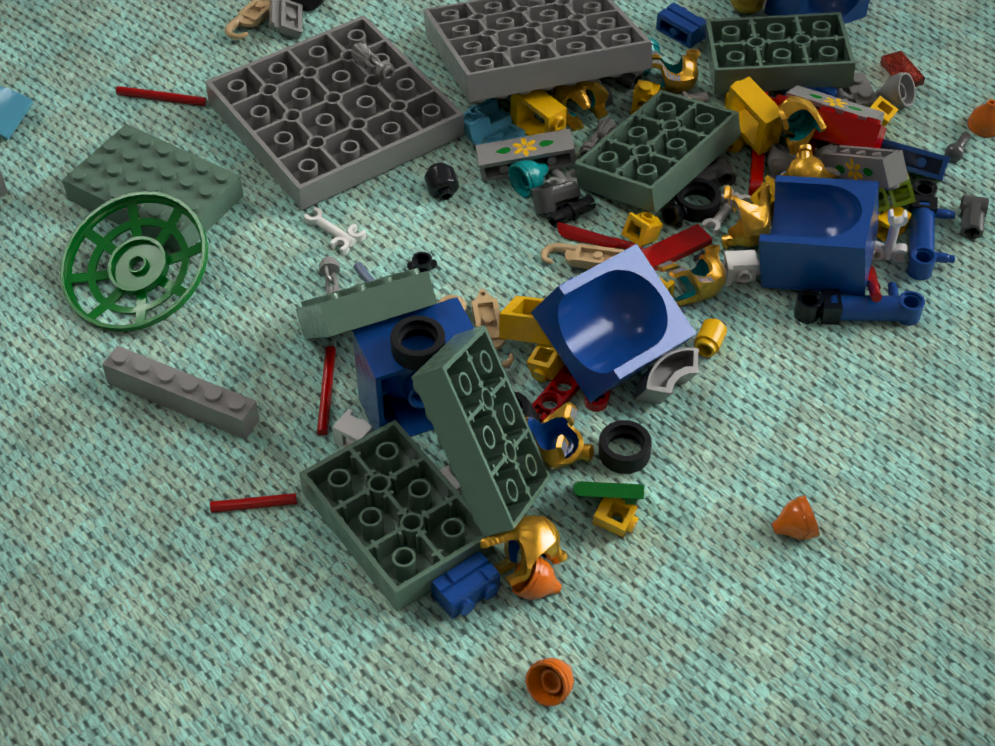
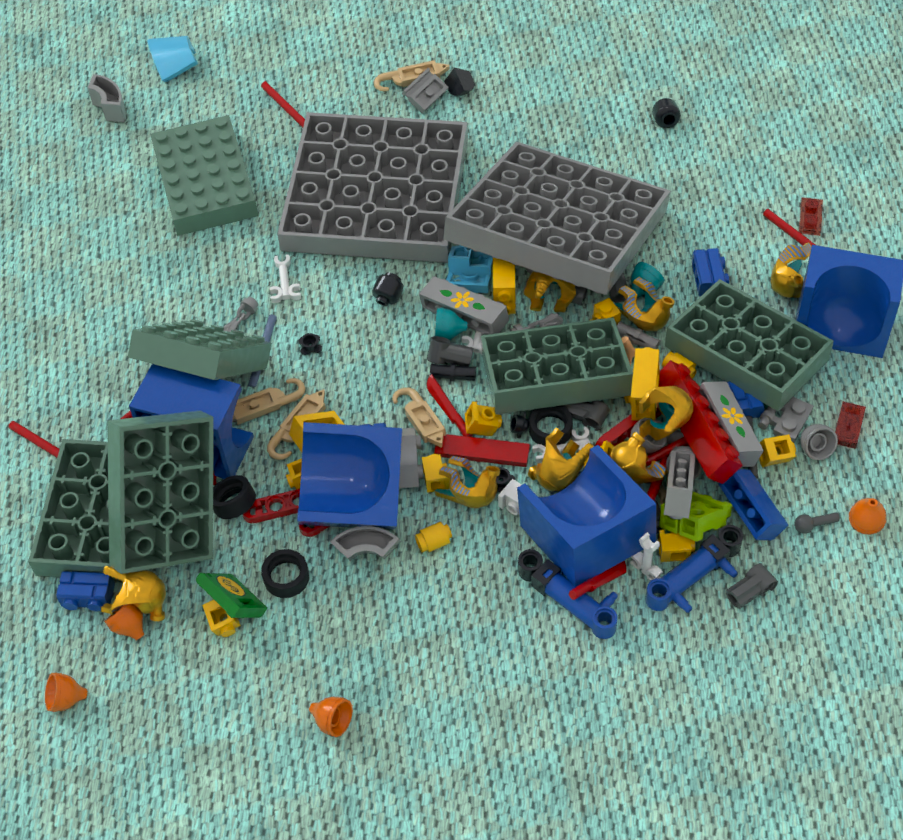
camera: 45 degrees right, 5 degrees up
green dish [60,191,208,332] -> none
light grey brick [102,346,260,440] -> none
light grey piece [350,43,395,80] -> none
black tyre [391,316,445,370] -> none
piece [525,402,594,469] -> none

